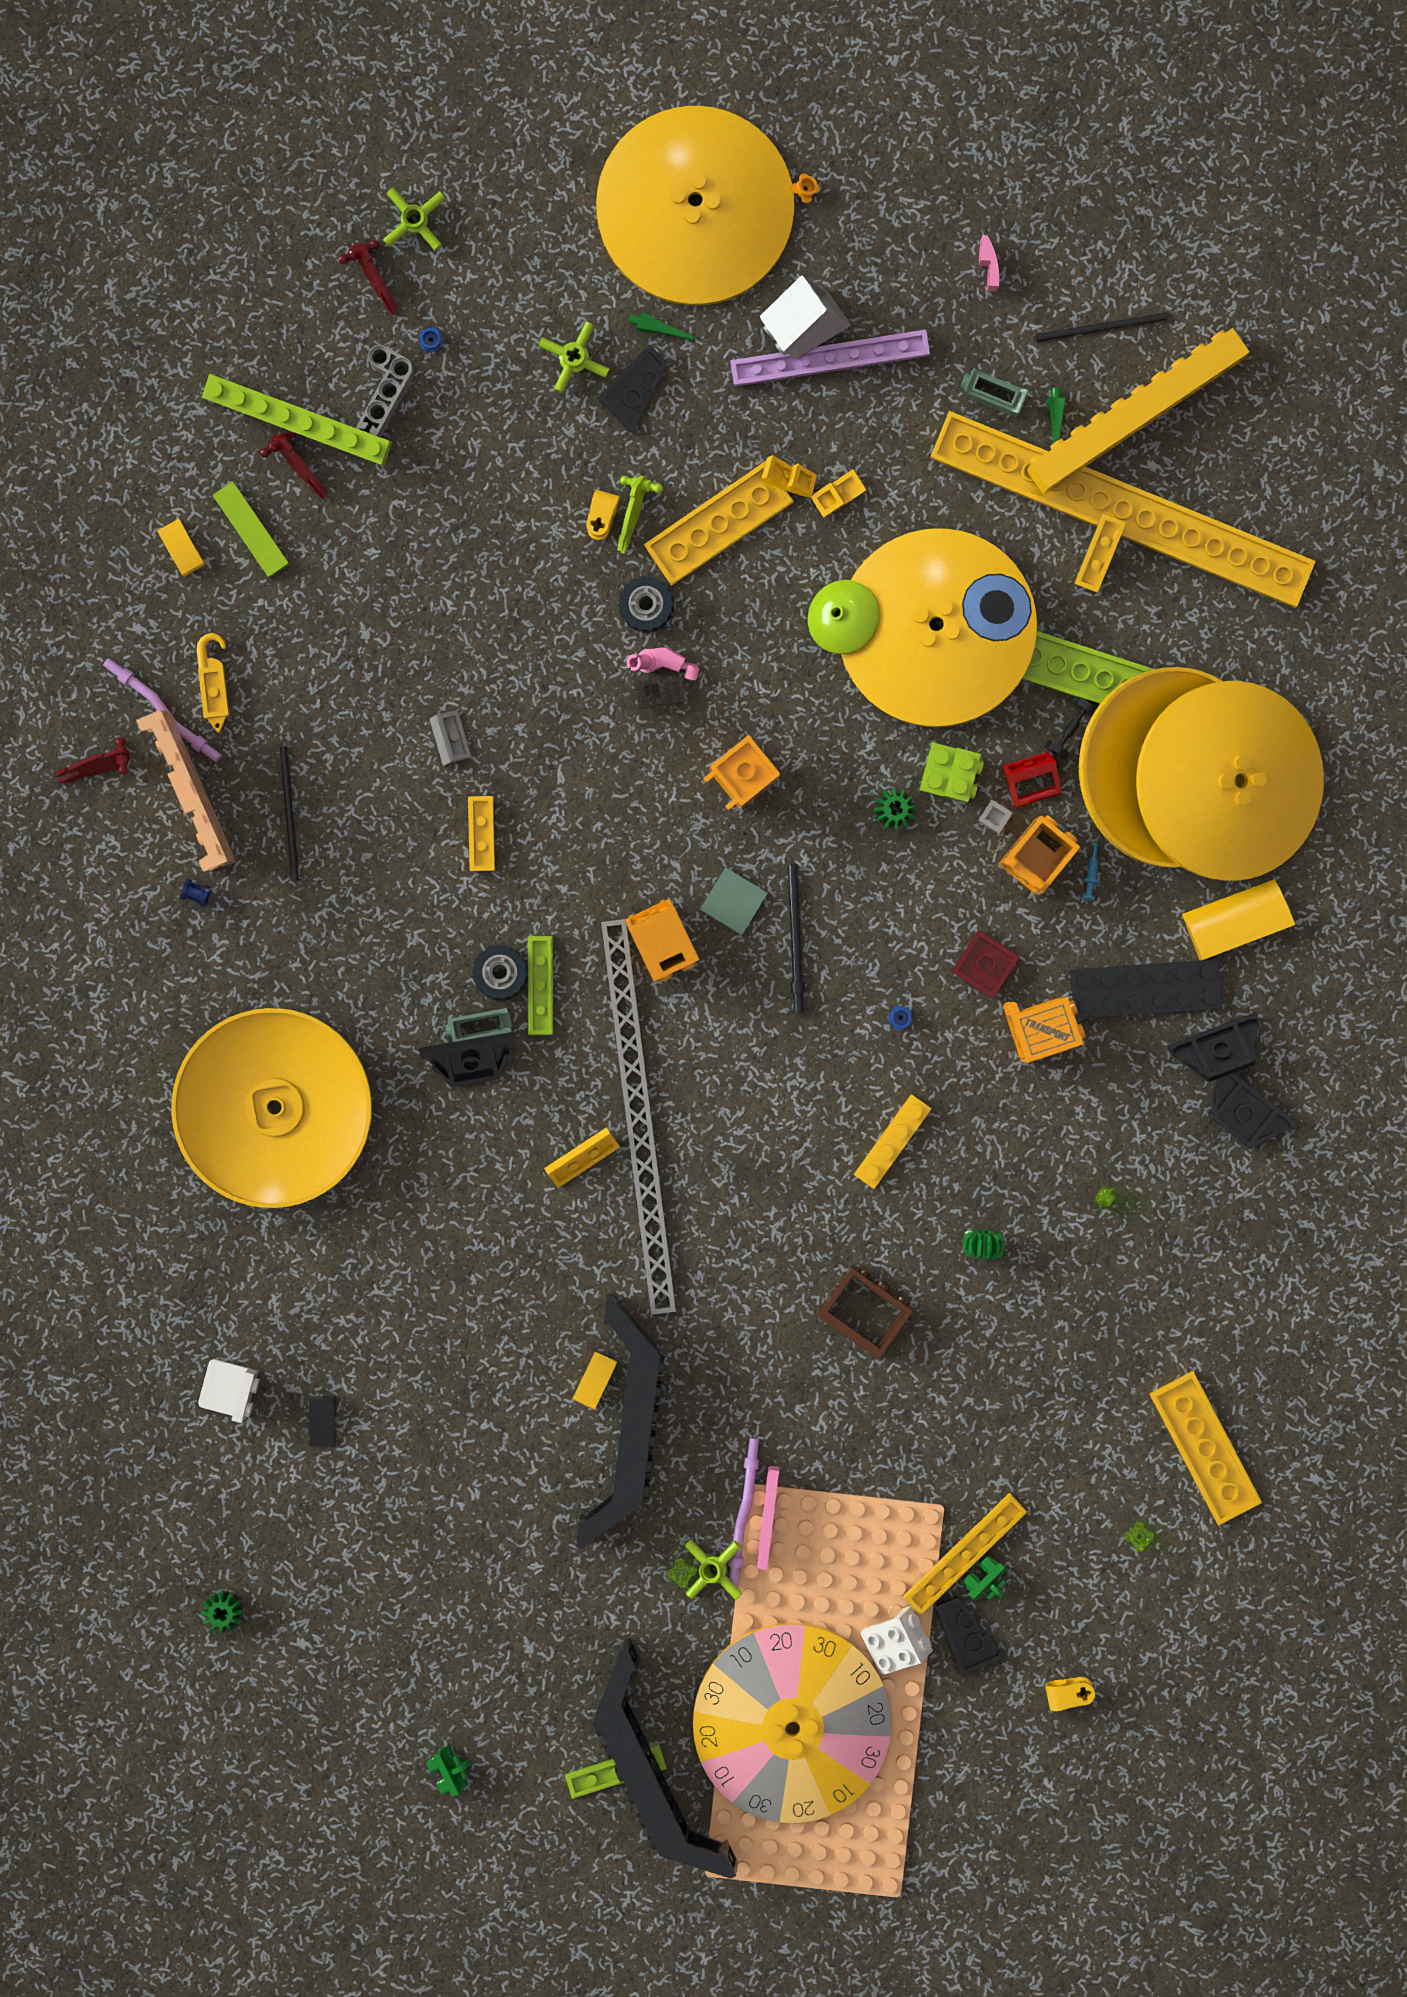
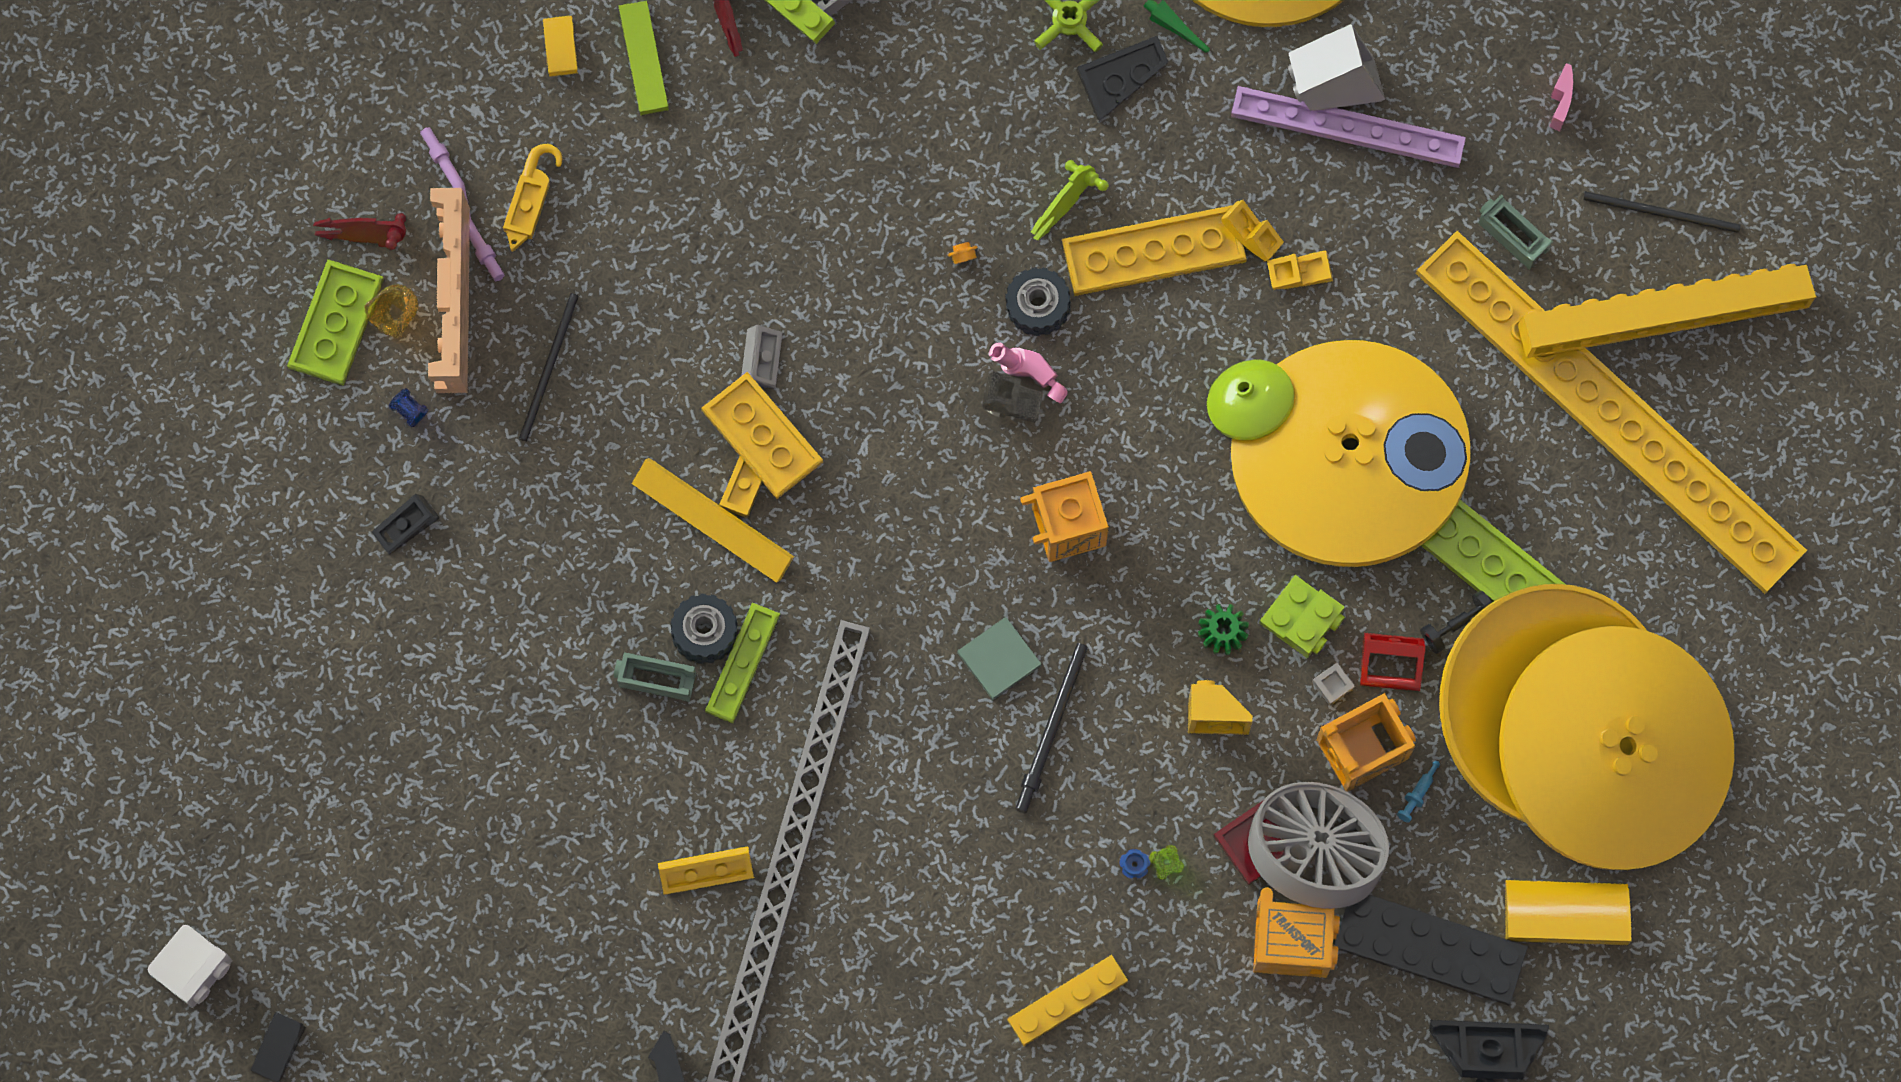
camera: 25 degrees right, 15 degrees down
yellow dish [171,1008,372,1208] -> none
black wing [419,1032,515,1087] -> none
yellow piece [586,490,620,541] -> none
light orange container [625,898,699,982] -> none
green piece [1047,388,1066,444] -> none
yellow plate [1074,513,1126,593] -> none
none -> lime tile [287,260,384,386]
none -> clear yellow hair [364,284,419,338]
none -> black slope [372,494,440,555]
none -> yellow tile [632,458,795,583]
none -> yellow tile [701,372,823,499]
none -> light orange plate [948,242,977,264]
none -> clear neon green plate [1149,845,1184,880]
none -> yellow slope [1188,680,1252,735]
none -> light grey piece [1248,782,1389,909]

